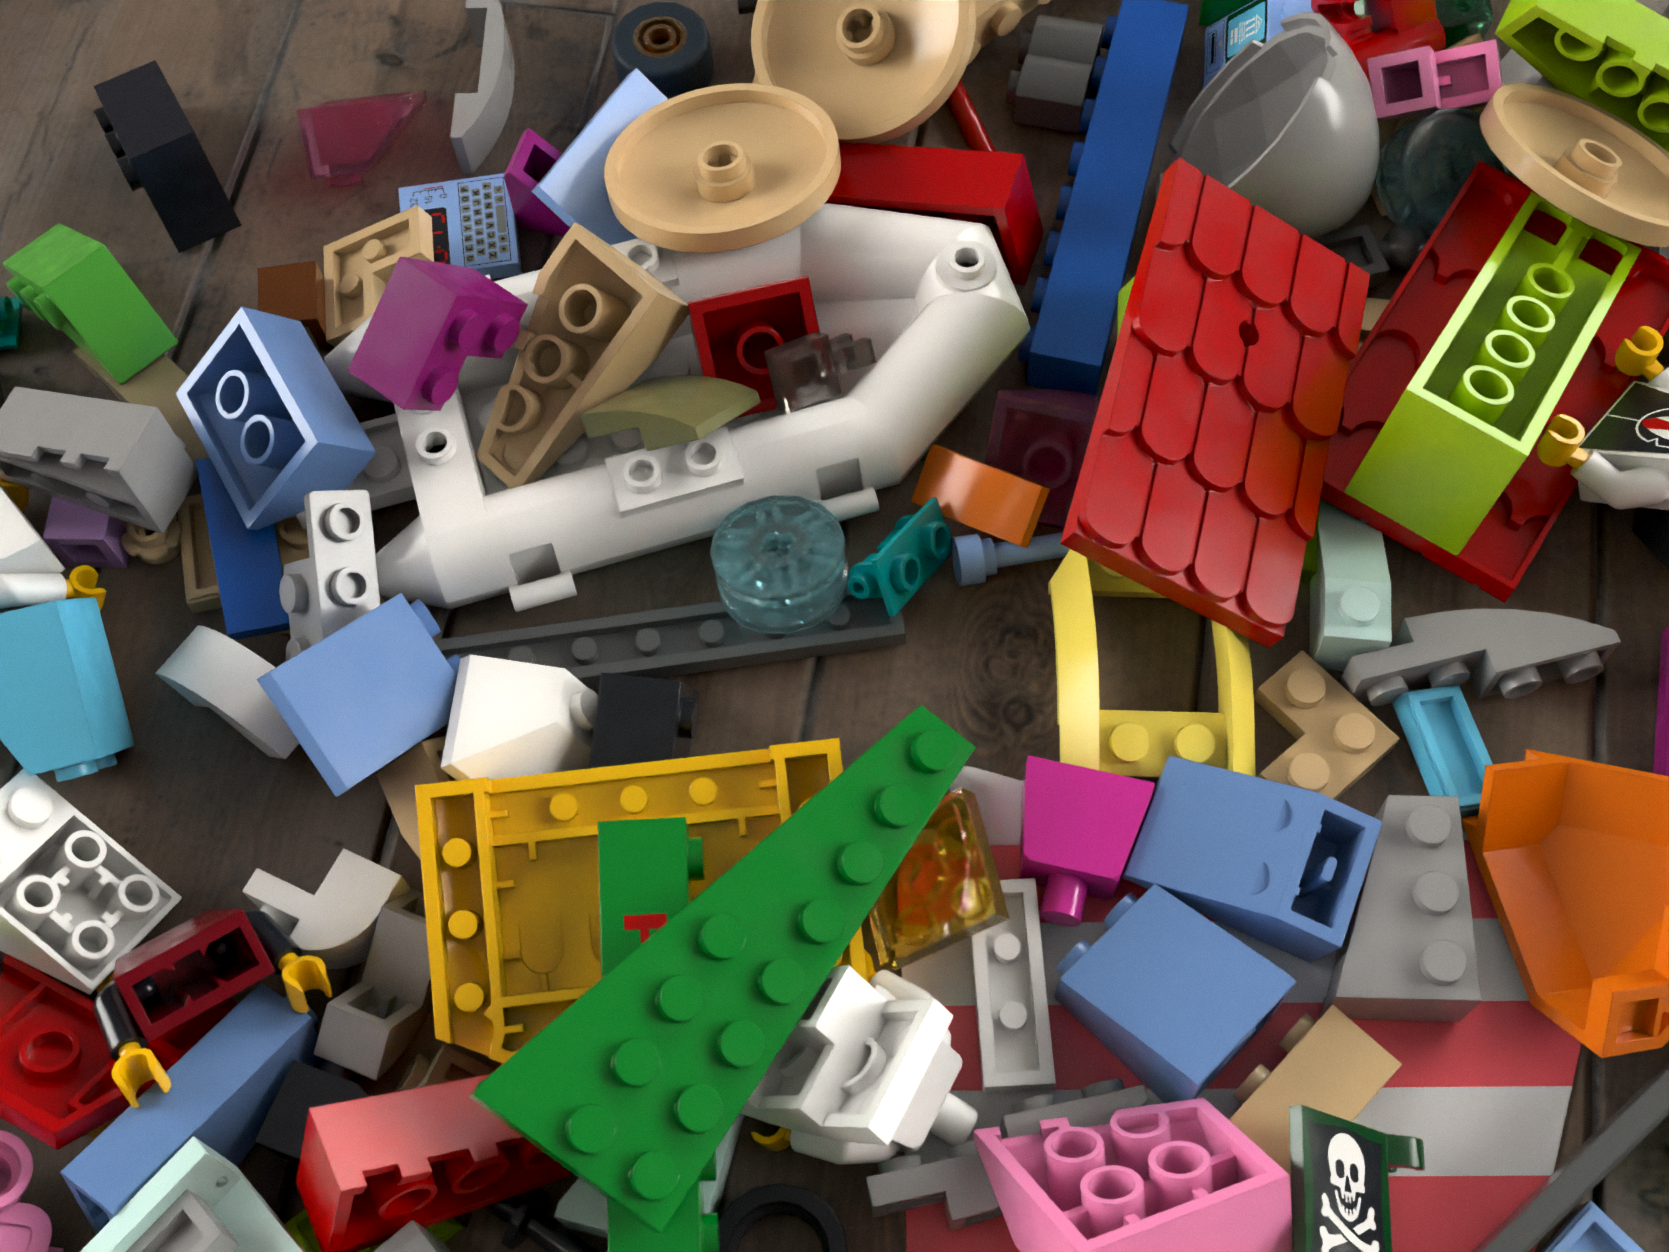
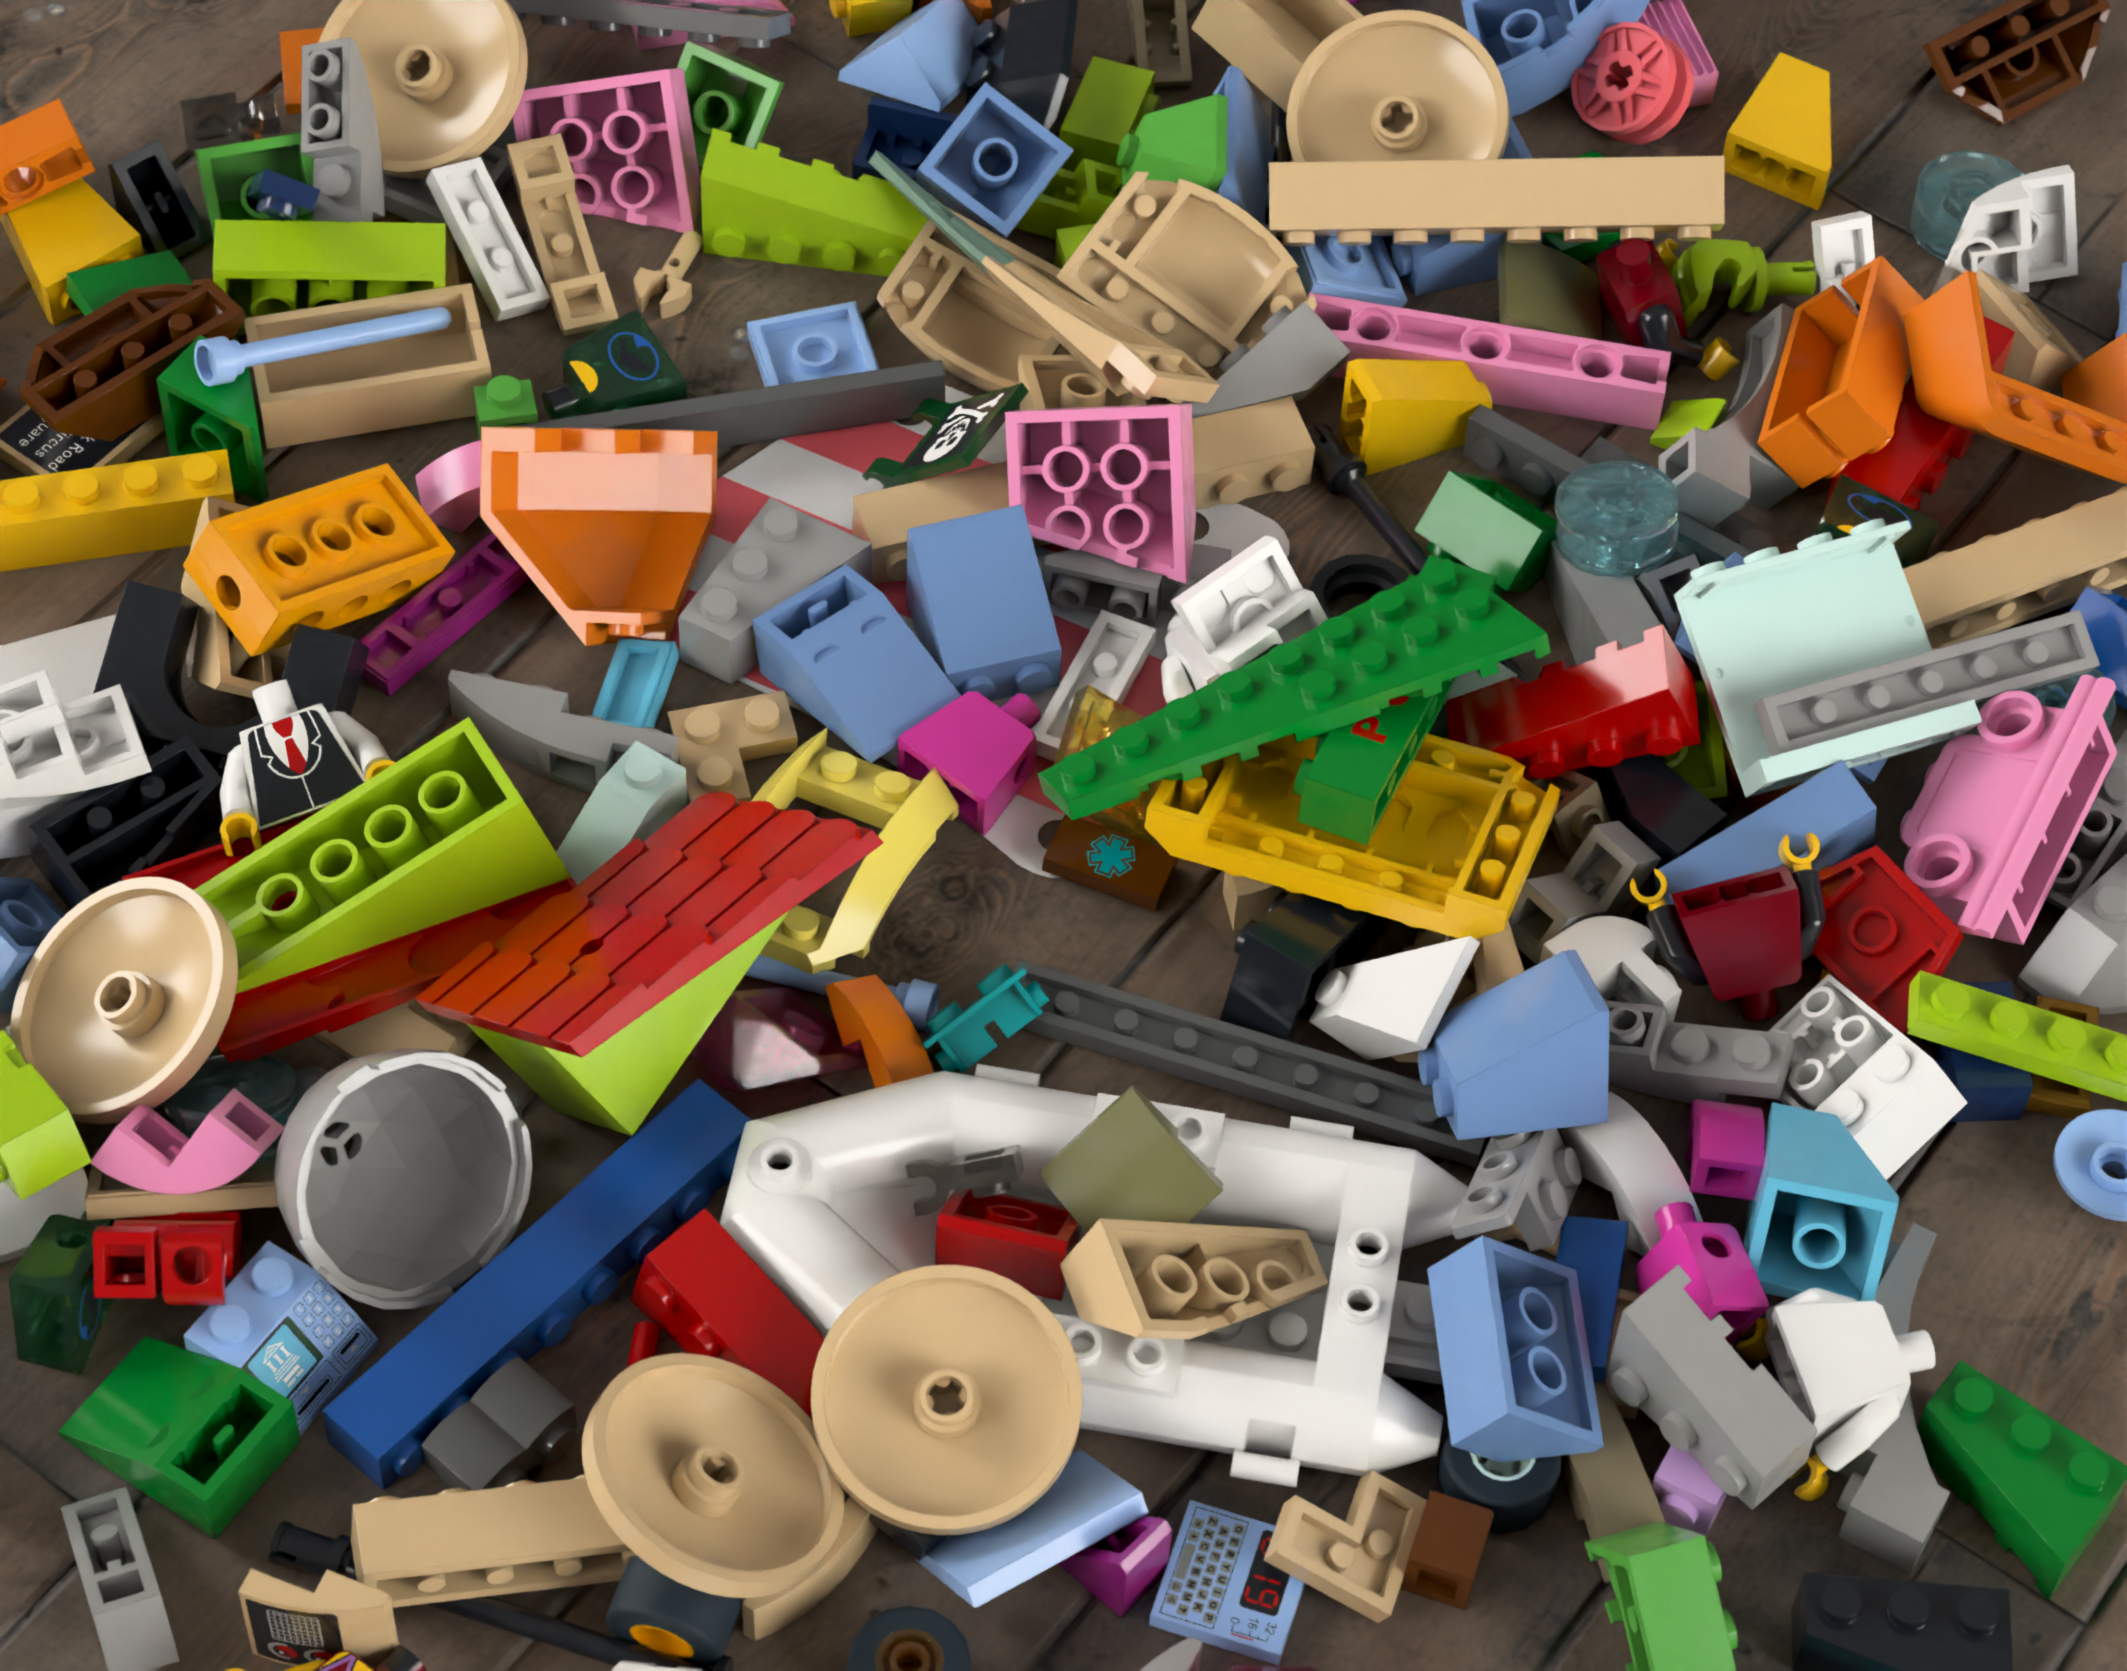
camera: 160 degrees left, 10 degrees down
magenta brick [347,257,528,411] -> none
clear light blue wheel [710,496,849,634] -> none
none -> light grey slope [1604,1000,1795,1104]
none -> dark pink torso [1635,1202,1770,1345]
none -> dark pink brick [1684,1099,1765,1200]

